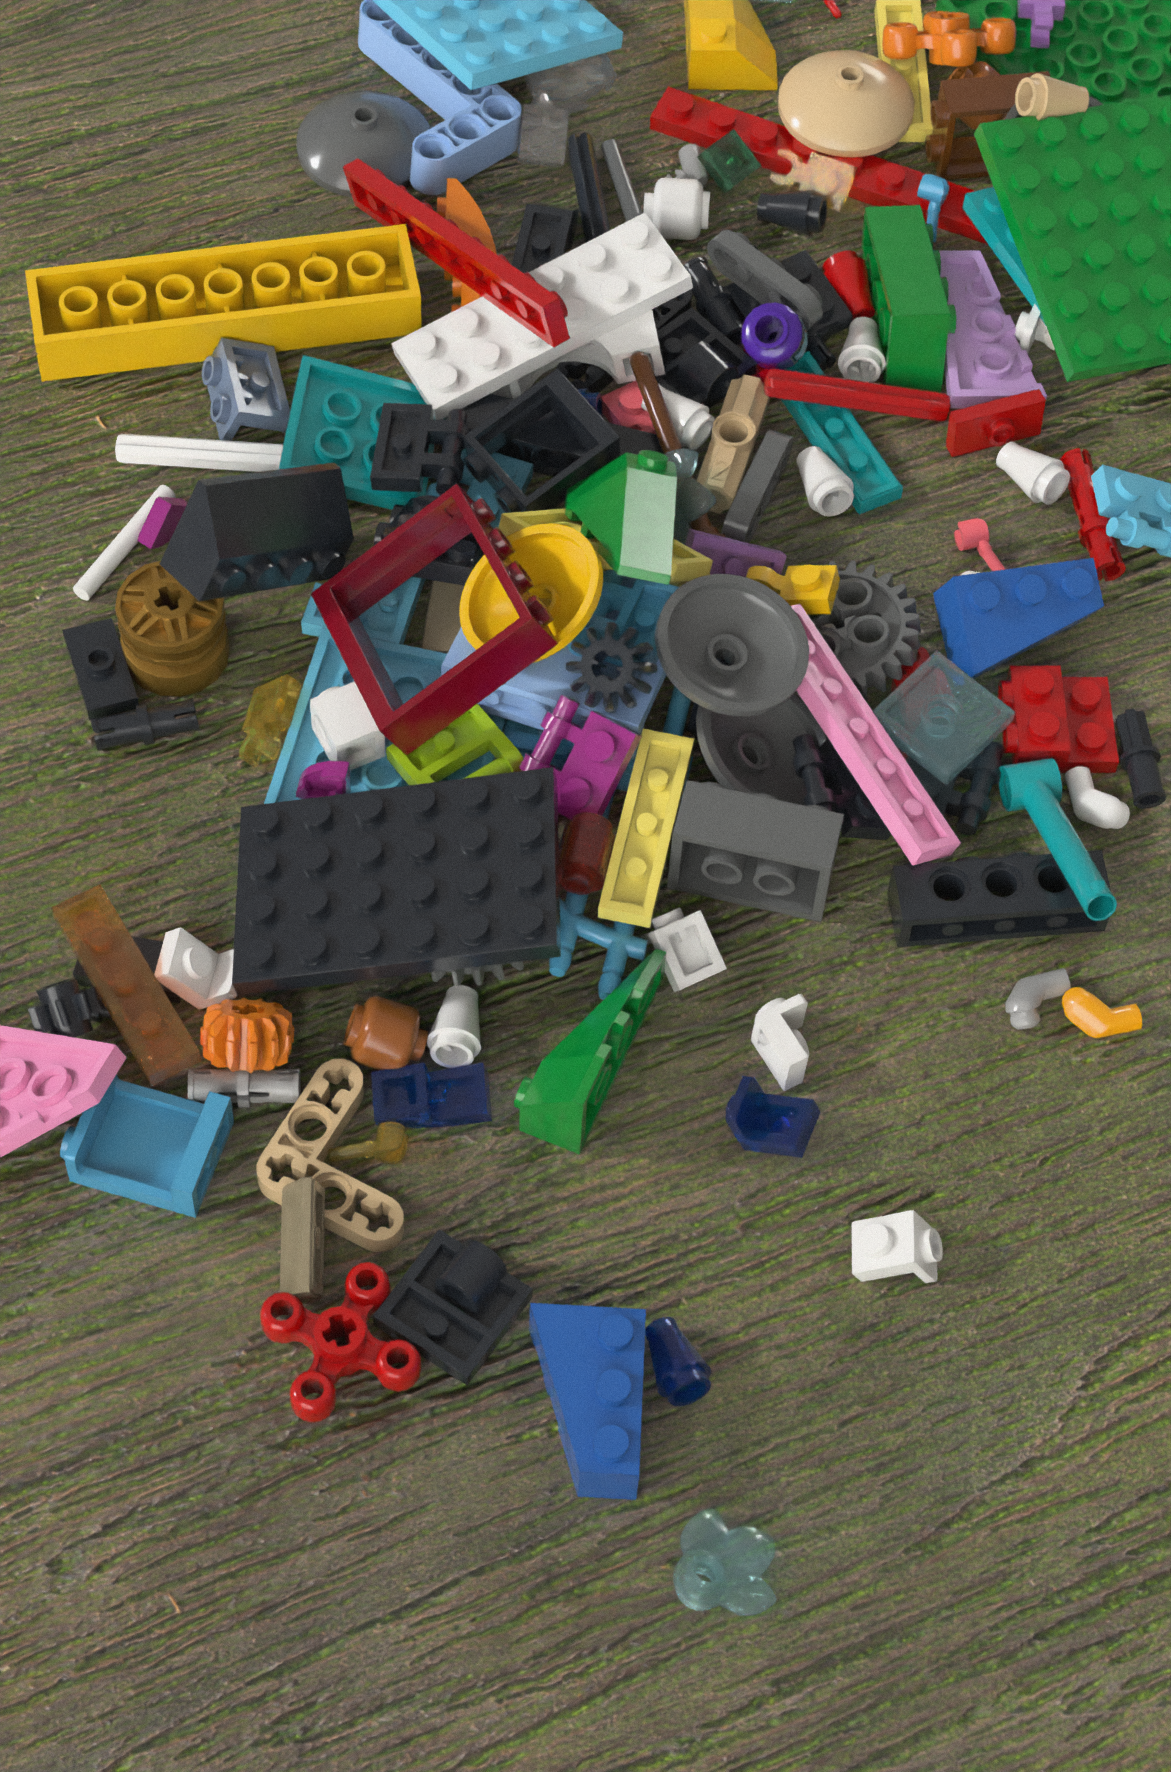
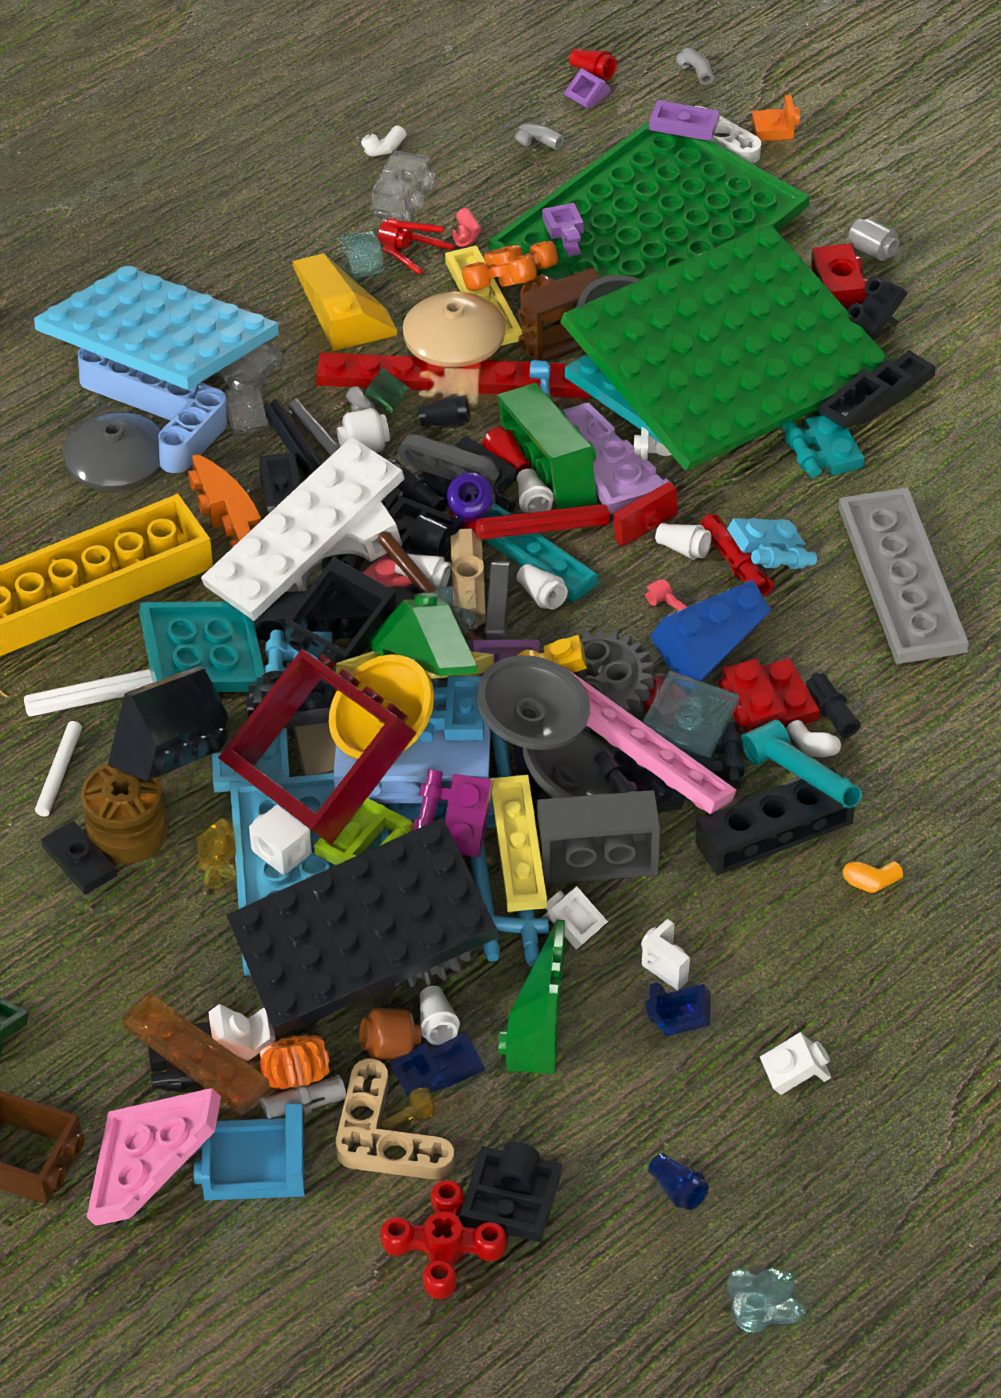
camera: 15 degrees left, 10 degrees down
black gear [28,977,102,1038] -> none
black pin [91,698,200,751] -> none
magenta tile [137,497,188,549] -> none
sand blue bracket [202,338,290,441] -> none
dark tan slope [280,1177,325,1300] -> none
magenta tile [296,761,351,799] -> none
red plate [343,158,570,348] -> none
black plate [370,403,470,495] -> none
blue wedge [529,1303,646,1500] -> none
clear red brick [559,812,615,895] -> none
black gear [566,622,657,713] -> none
light grey arm [1005,968,1071,1030] -> none
tan cone [1015,73,1089,121] -> none

